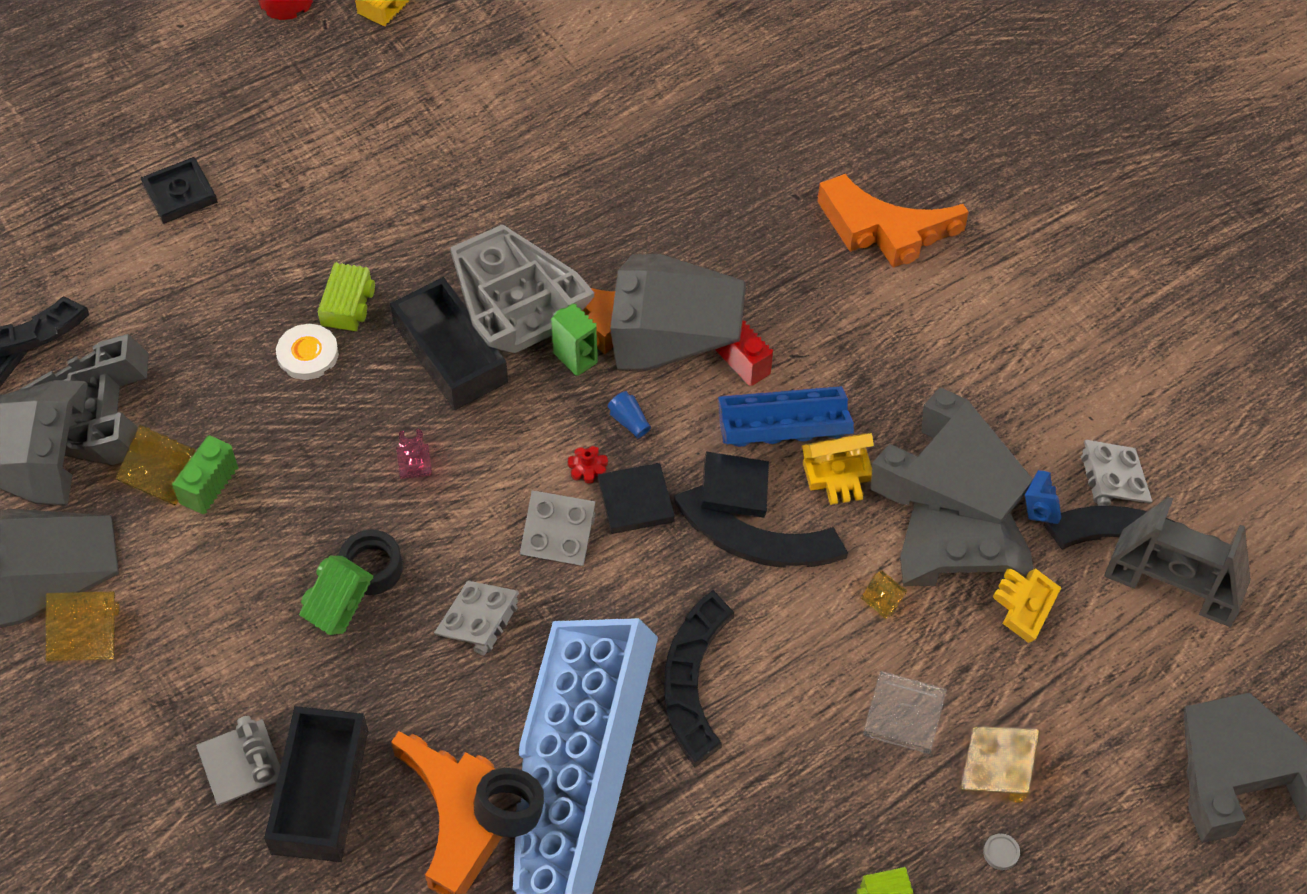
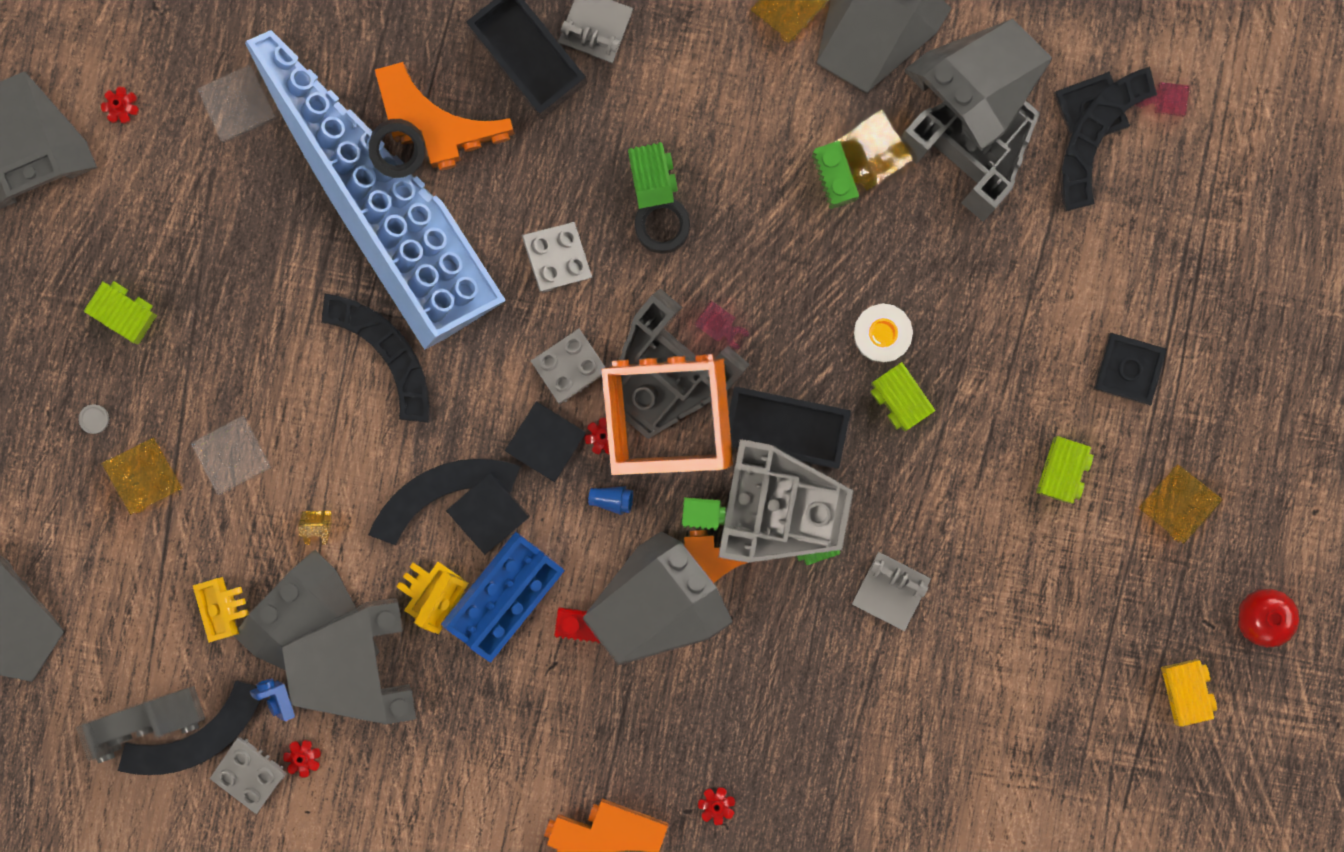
camera: 140 degrees right, 30 degrees up
none -> red plant [283,740,321,778]
none -> orange window [602,354,733,475]
none -> dark grey wedge [603,288,750,439]
none -> red plant [698,787,735,825]
none -> light grey hinge [852,552,931,631]
none -> lime brick [1036,436,1094,504]
none -> clear yellow hinge [1139,464,1223,544]

